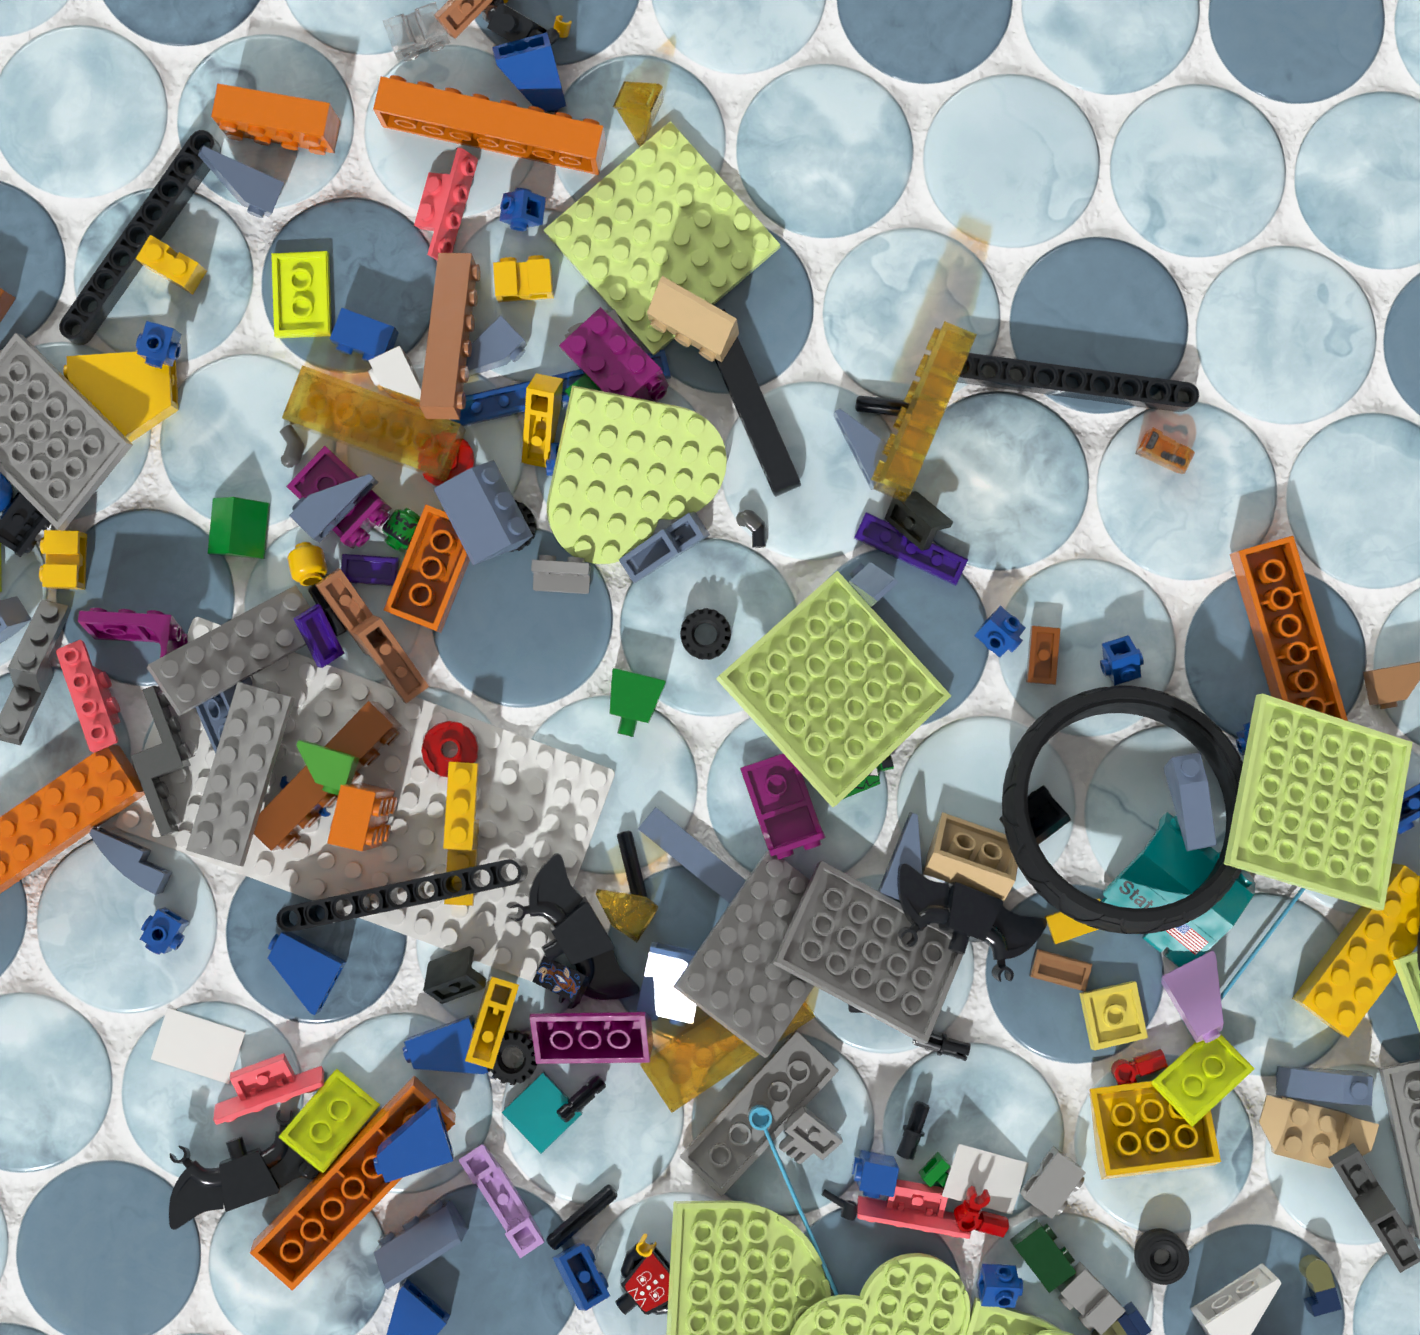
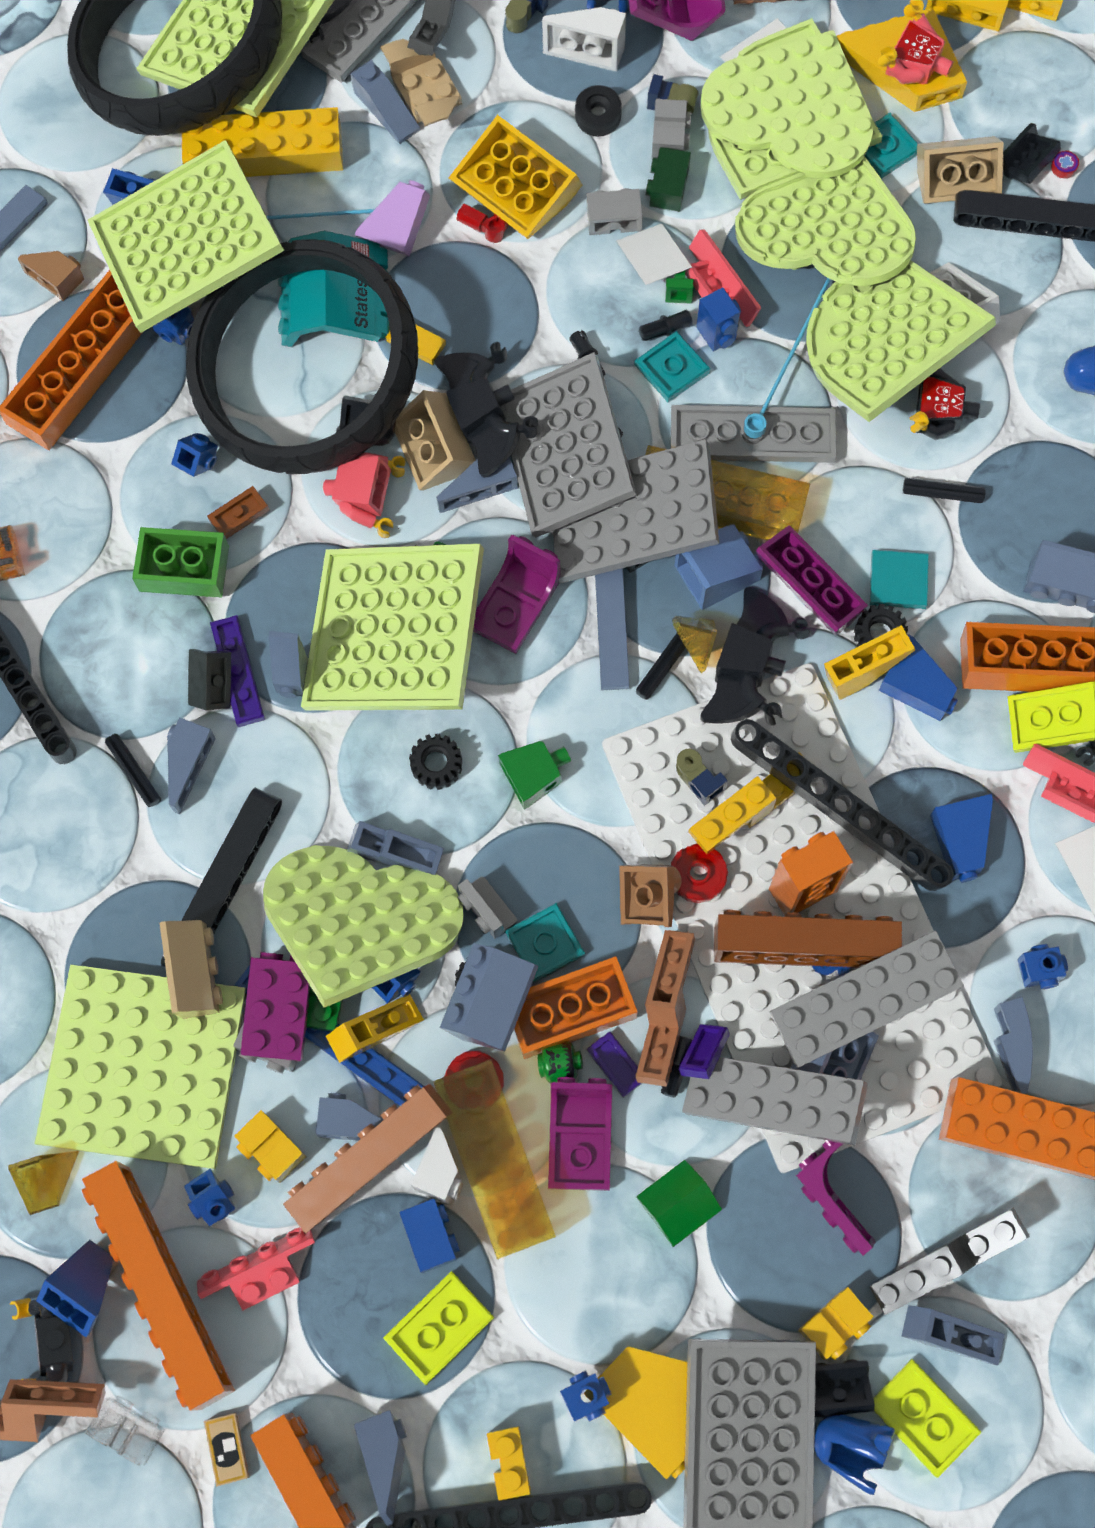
camera: 130 degrees left, 15 degrees down
coral bracket [56,640,121,753] -> none
dark grey bracket [131,686,191,836] -> none
dark grey arm [280,425,305,468] -> none
yellow head [287,542,327,586] -> none
sand blue slope [289,474,379,543] -> none
bright green slope [296,740,359,795] -> none
blue slope [373,1098,454,1183] -> none
pearl dark grey panel [423,946,486,1004] -> none
lavender slope [459,1144,545,1258] -> none
tile [532,956,591,1004] -> none
blue brick [552,1243,610,1311] -> none
black axle [557,1075,606,1122] -> none
arm [736,510,766,548] -> none
light grey hinge [779,1106,843,1164] -> none
black hand [821,1189,857,1221] -> none
clear yellow brick [871,321,977,502] -> none
red bar [953,1186,1009,1238] -> none
blue brick [974,605,1026,658] -> none
blue brick [977,1264,1023,1308] -> none
medium nougat tile [1029,948,1093,992] -> none
light yellow plate [1079,981,1148,1050] -> none
neon yellow tile [1151,1033,1255,1127] -> none
sand blue slope [1163,752,1217,851] -> none
none -> bright green brick [132,527,229,598]
none -> tile [204,1413,249,1487]
none -> coral torso [323,452,406,538]
none -> teal tile [505,903,585,983]
none -> medium nougat slope [619,864,681,927]
none -> teal tile [634,331,711,403]
none -> leg [676,748,728,806]

